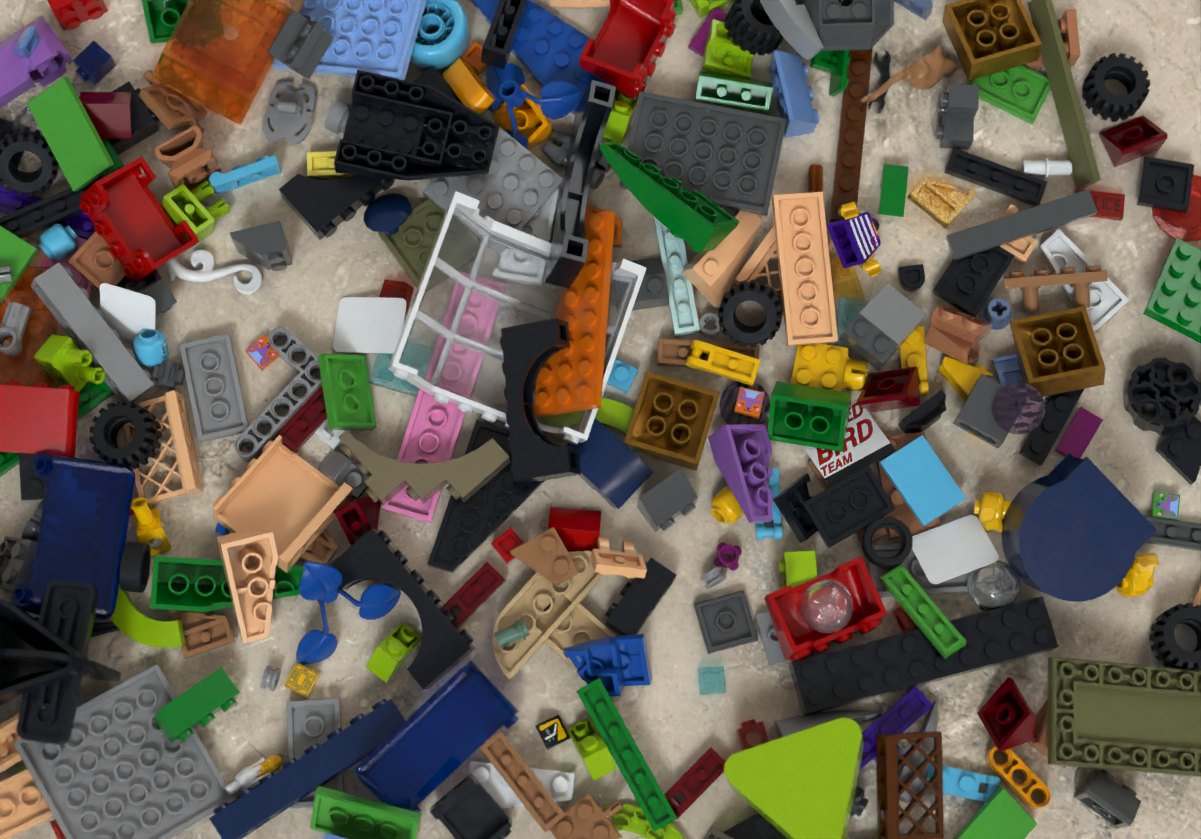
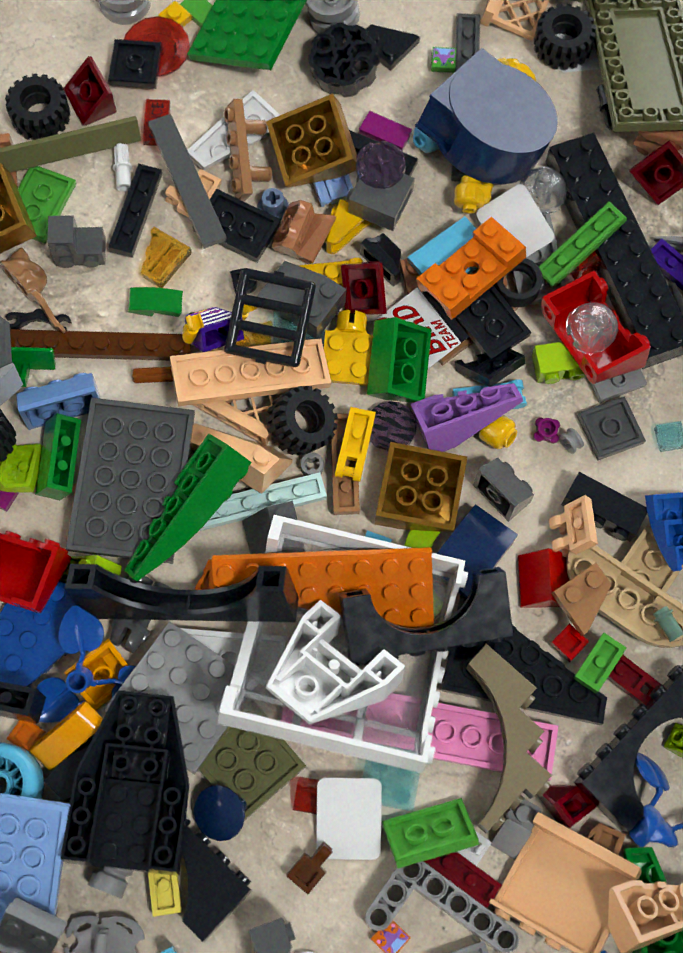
camera: 95 degrees left, 5 degrees down
tile [734,387,765,419] -> none
none -> black bar [224,268,316,367]
none -> white wedge [266,600,405,724]
none -> reddish brown plate [286,841,333,895]
none -> orange piece [416,217,526,320]
none -> bright green plate [574,633,627,694]

